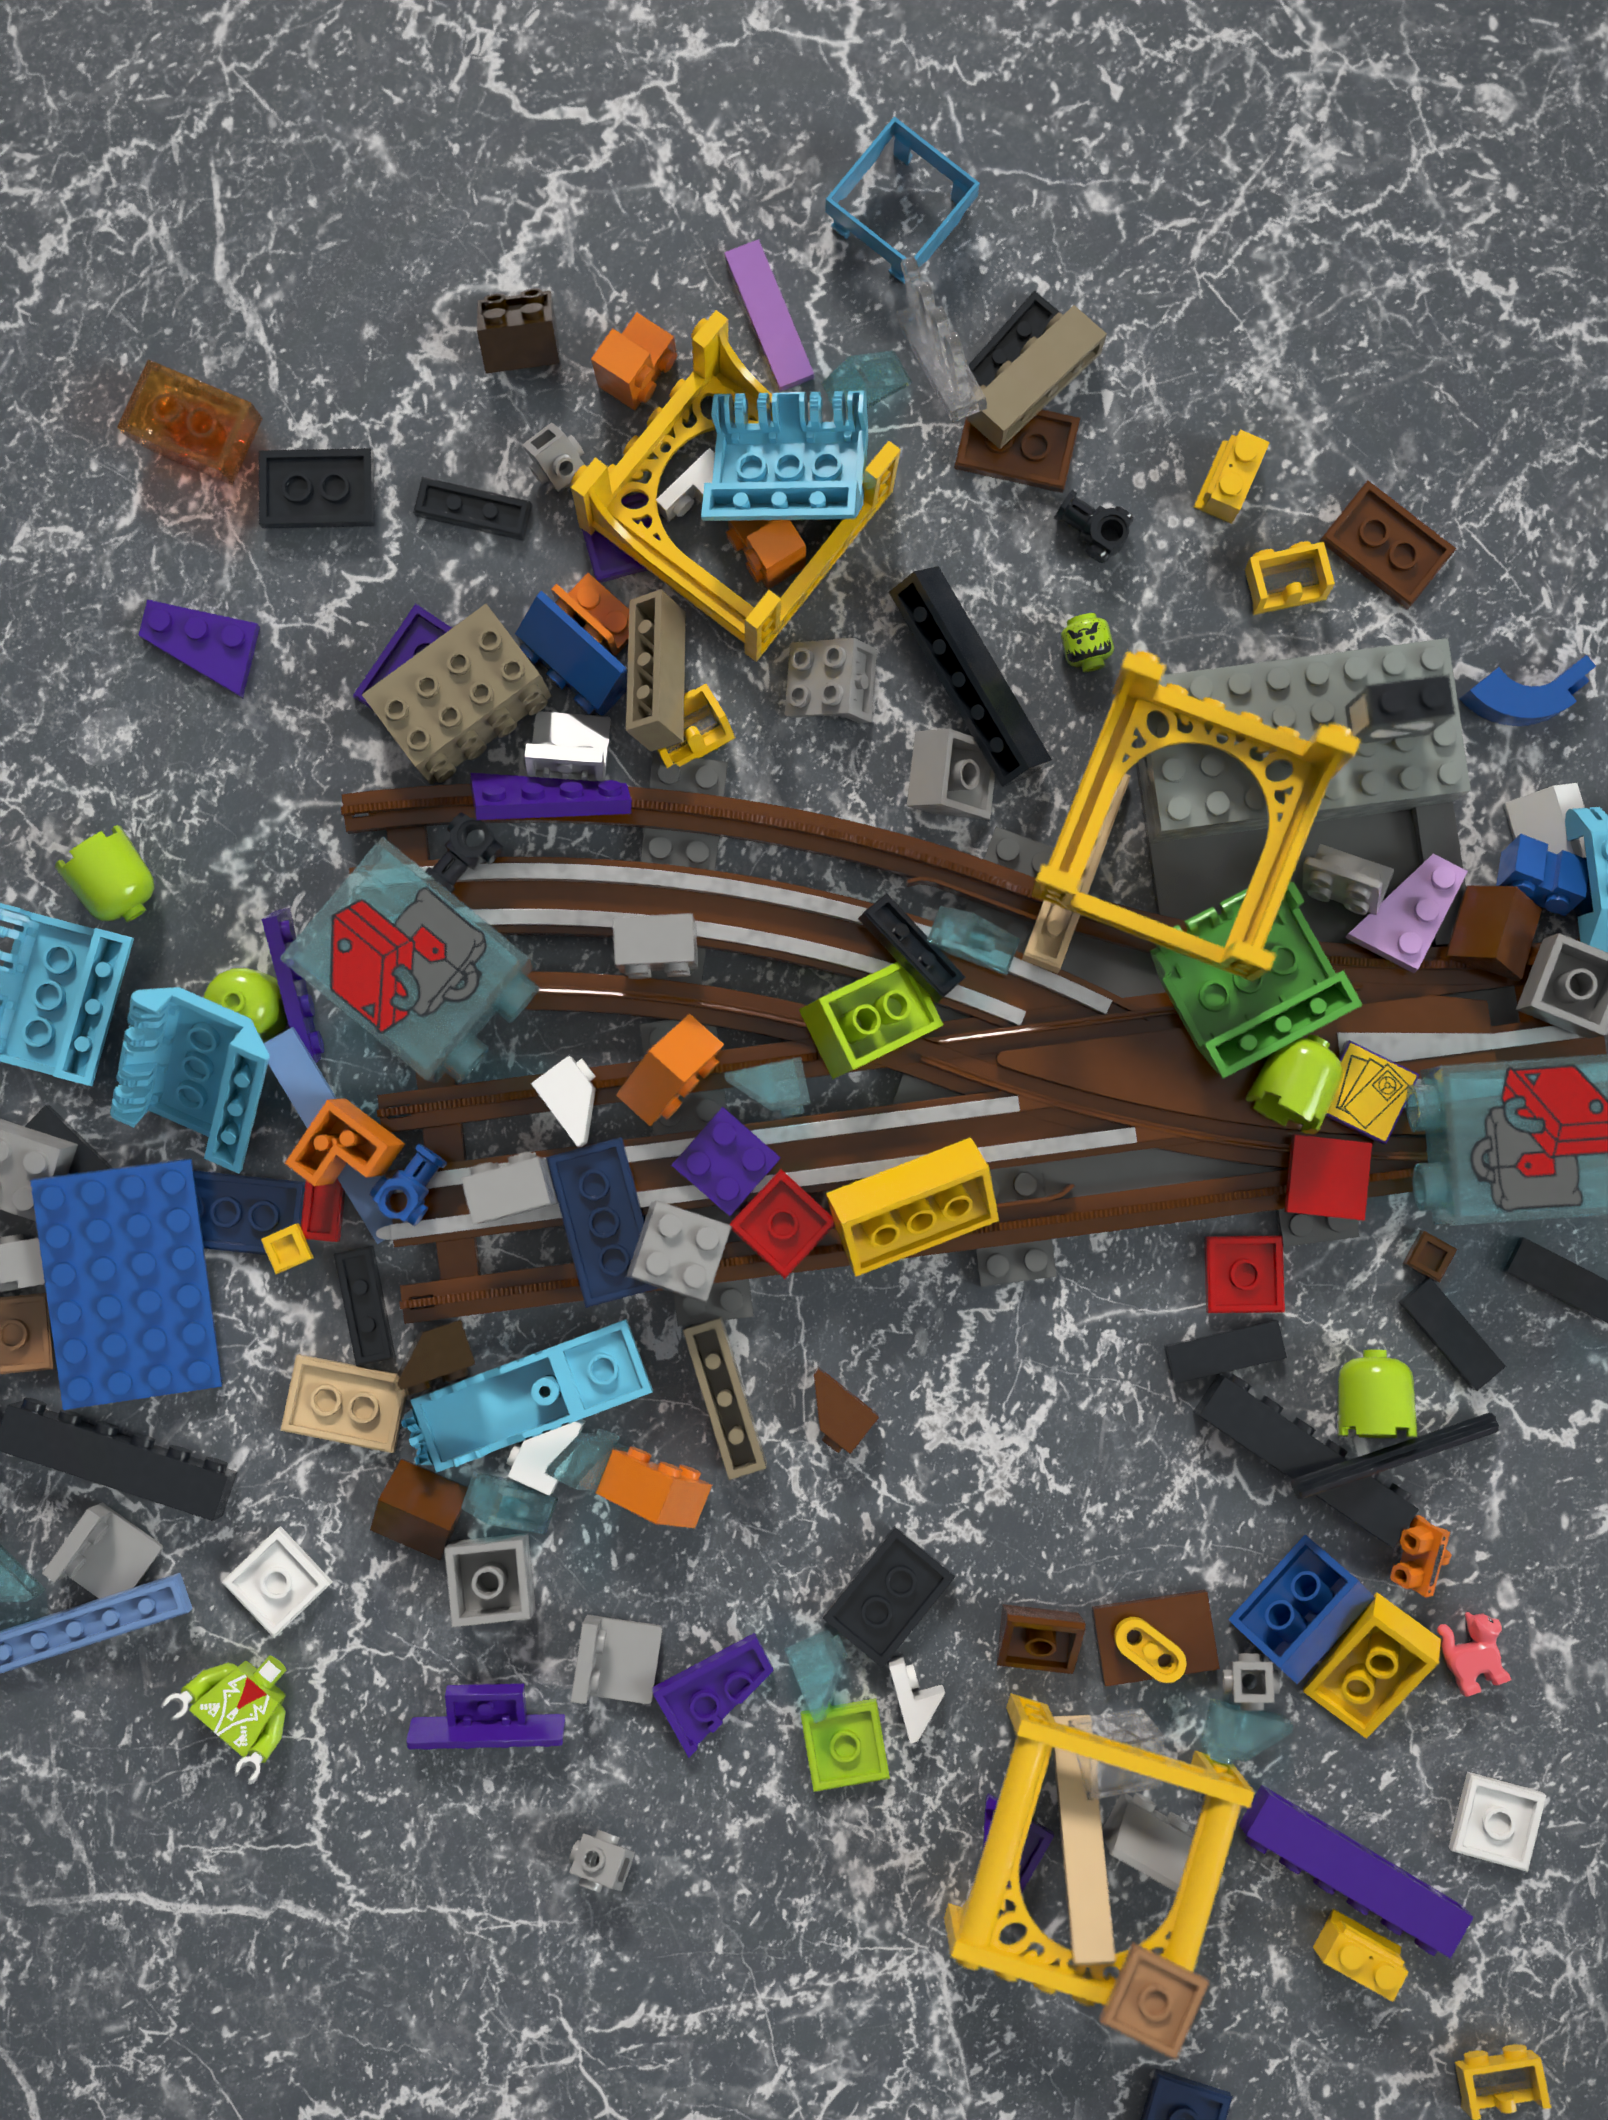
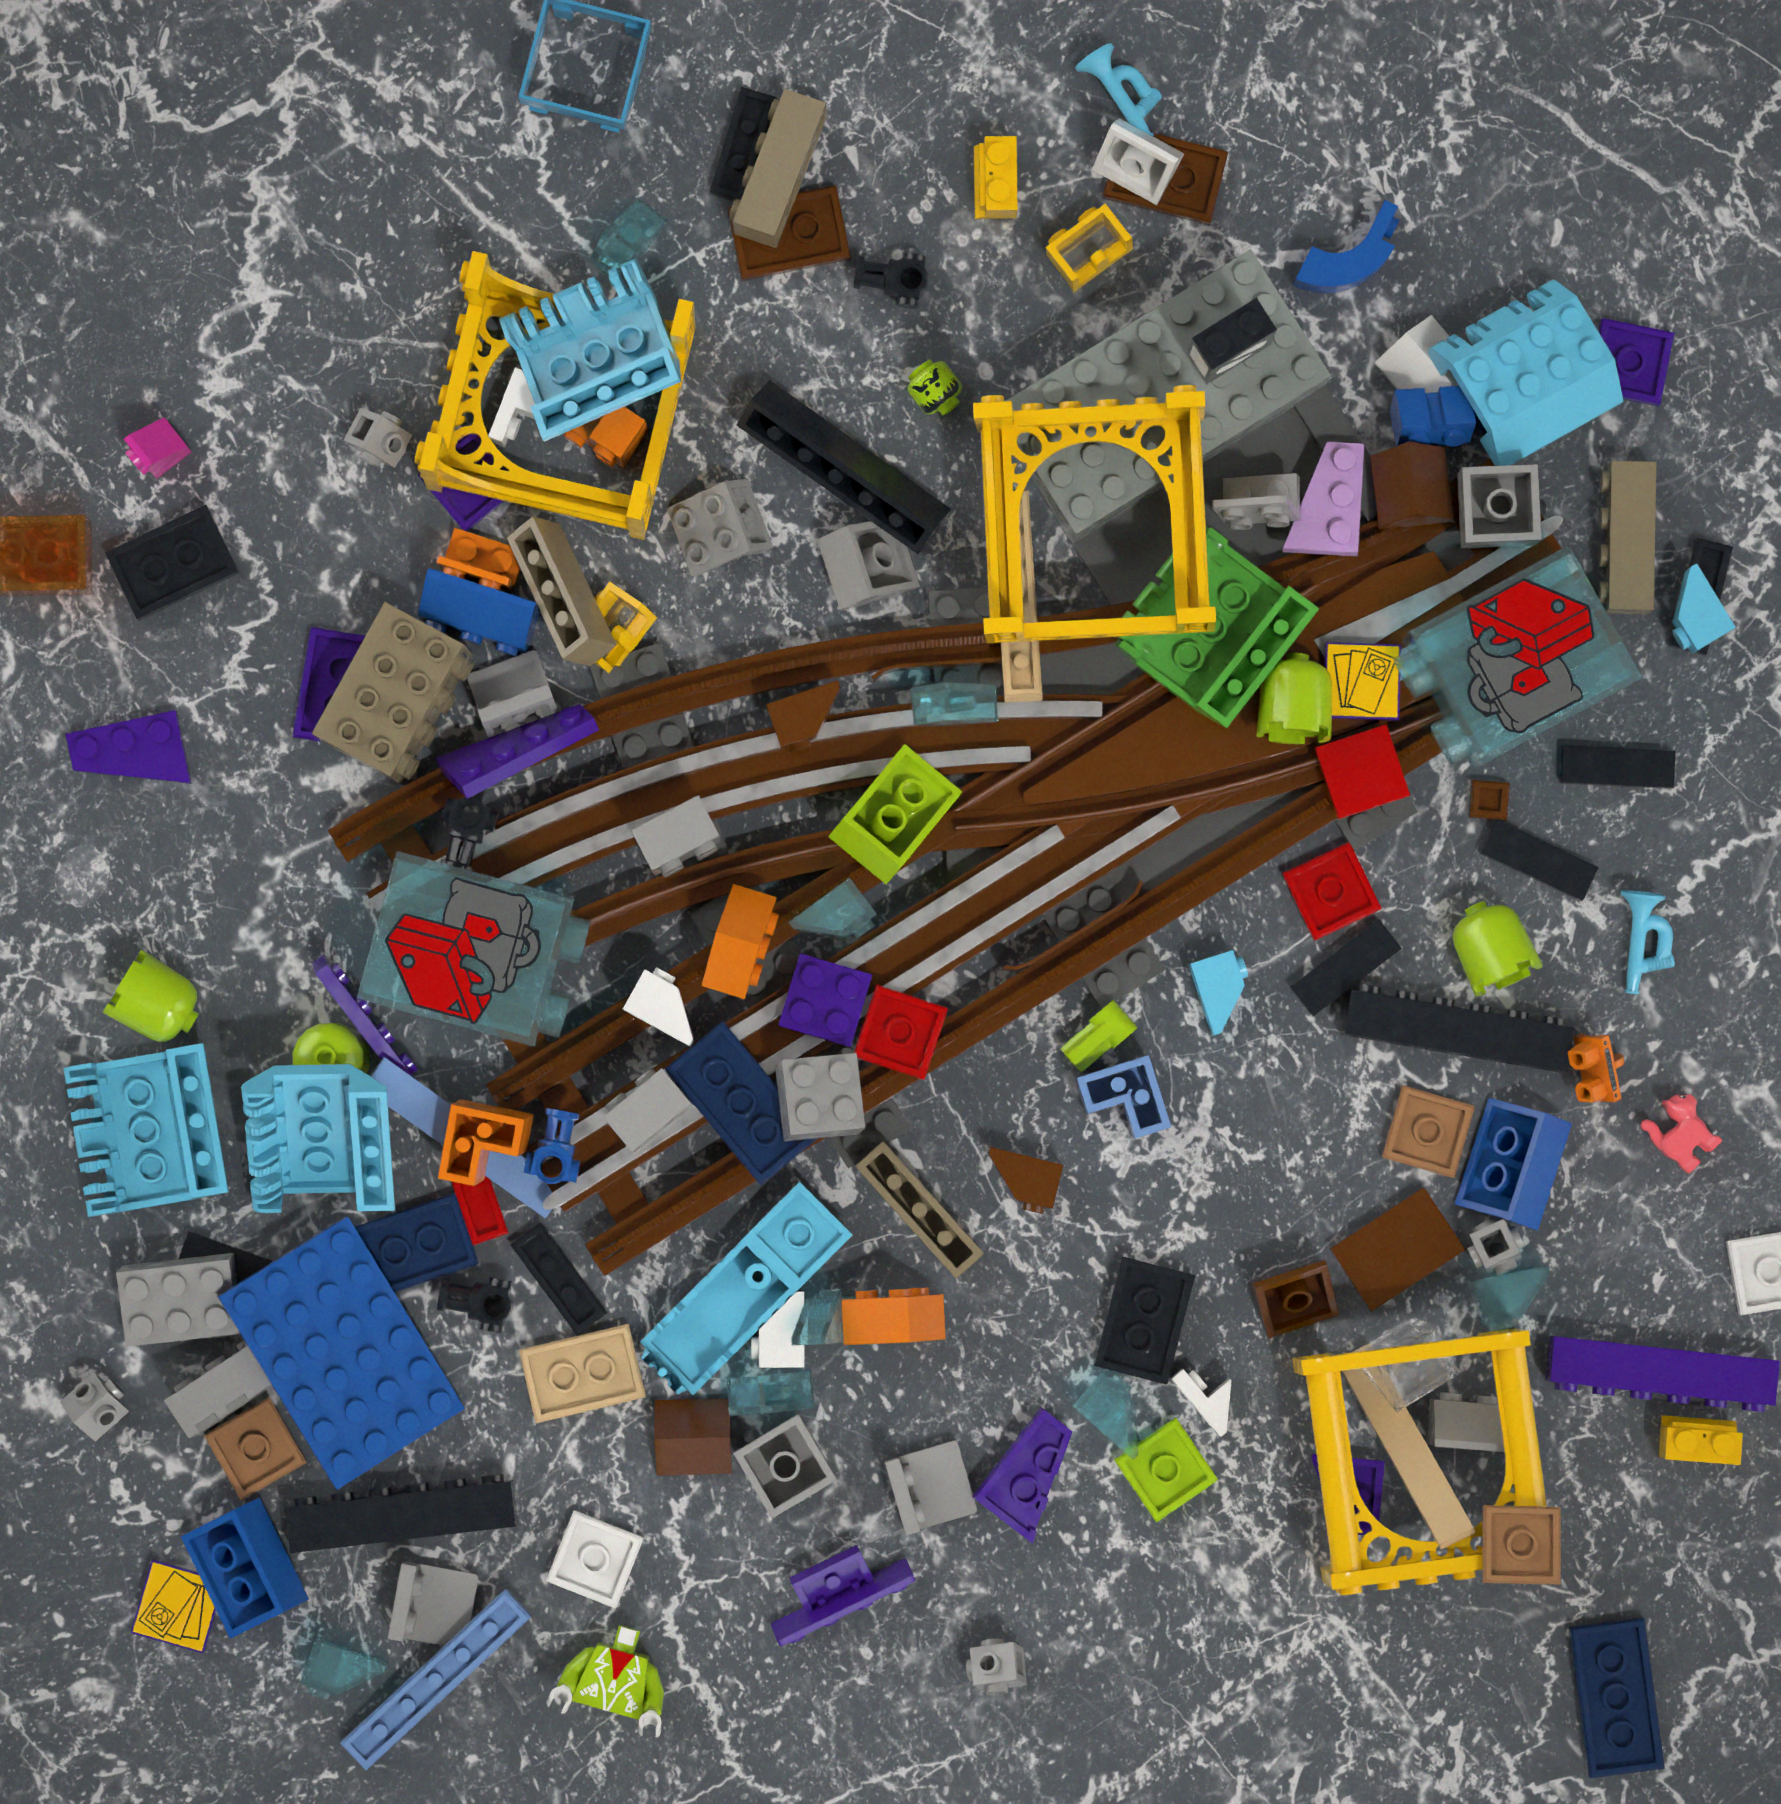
camera: 30 degrees left, 0 degrees up
yellow tile [261,1223,314,1274] -> none
dark brown slope [392,1320,476,1396] -> none
black tile [413,477,532,541] -> none
dark brown slope [477,288,560,374] -> none
orange brick [591,312,677,411] -> none
medium lavender tile [724,239,814,392] -> none
yellow slope [826,1138,999,1277] -> none
black tile [858,893,965,1003] -> none
clear fence [896,256,987,423] -> none
yellow plate [1114,1617,1186,1683] -> none
black axle [1291,1413,1499,1499] -> none
yellow slope [1303,1592,1441,1739] -> none
none -> dark pink slope [124,417,192,479]
none -> black connector [437,1277,514,1333]
none -> reddish brown slope [766,680,840,753]
none -> lime piece [1060,1000,1138,1073]
none -> medium azure piece [1075,43,1162,136]
none -> medium blue brick [1075,1055,1171,1139]
none -> white slope [1092,118,1184,205]
none -> medium azure slope [1188,950,1248,1037]
none -> medium nougat tile [1381,1085,1475,1178]
none -> medium azure piece [1620,890,1675,994]

